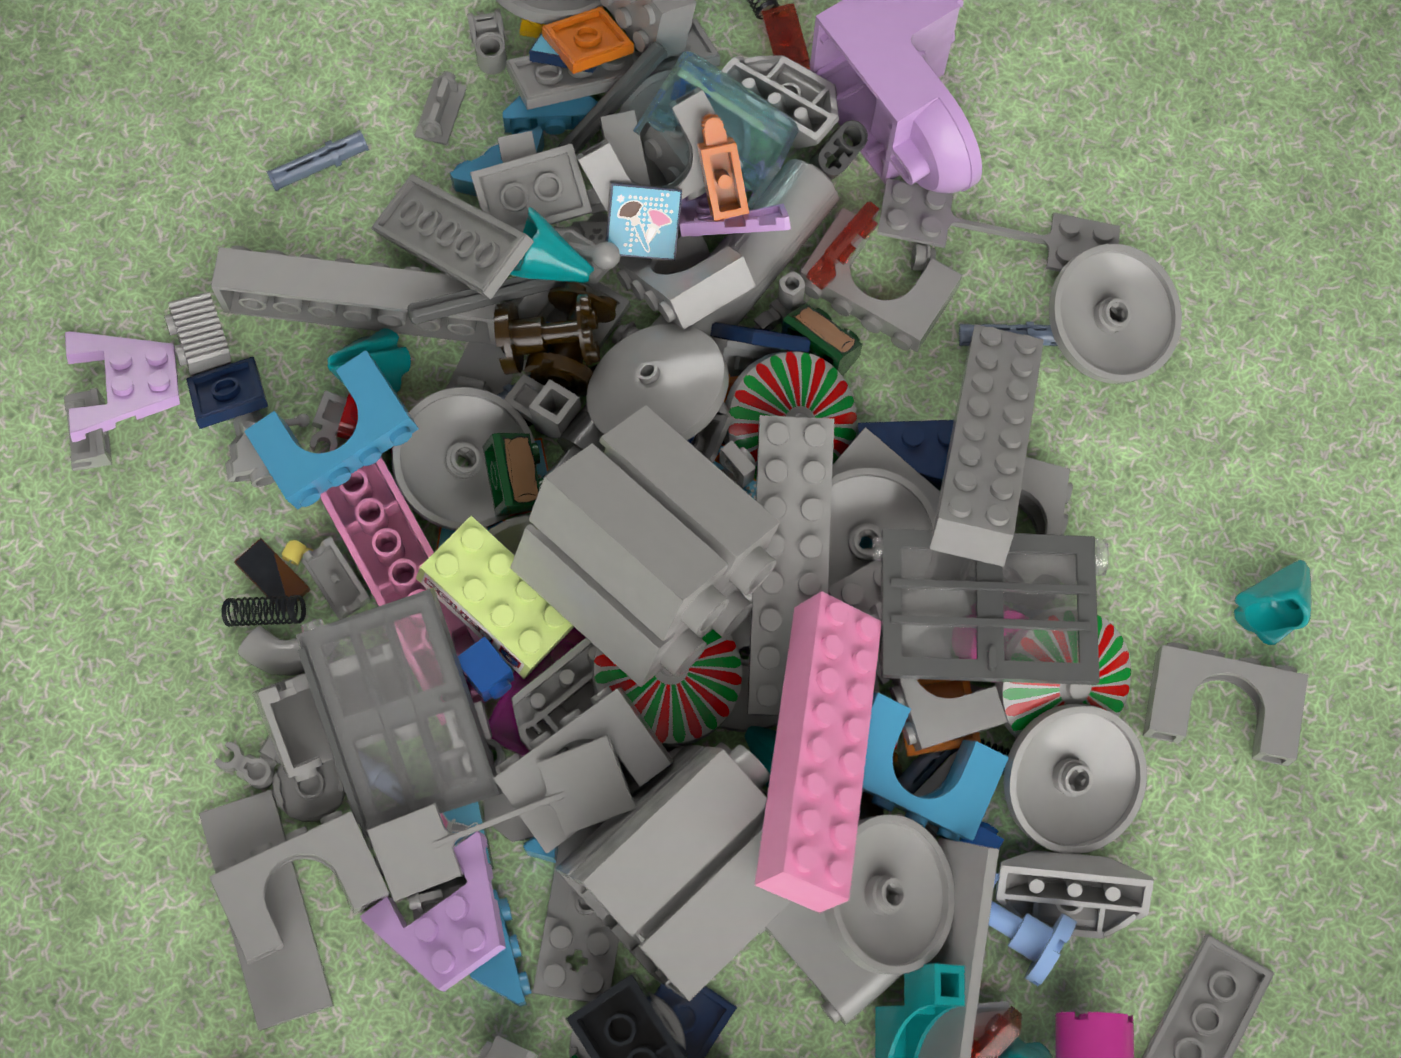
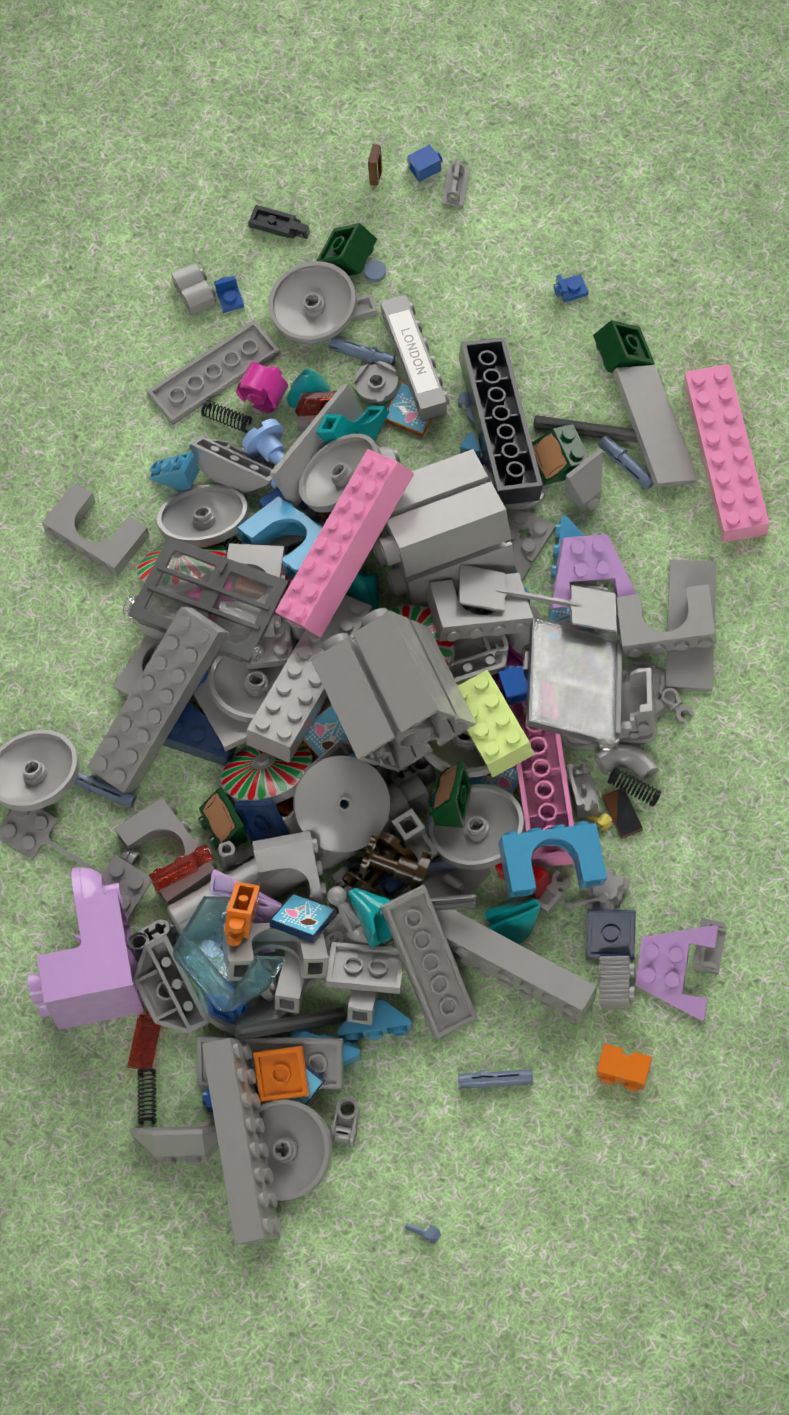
camera: 150 degrees left, 5 degrees down
light grey hinge [414,71,467,145] -> none
light grey plate [719,440,756,489] -> none
teal hat [1234,560,1312,645] -> none
none -> dark azure slope [149,452,200,491]
none -> black piece [201,400,252,433]
none -> orange brick [596,1043,652,1092]

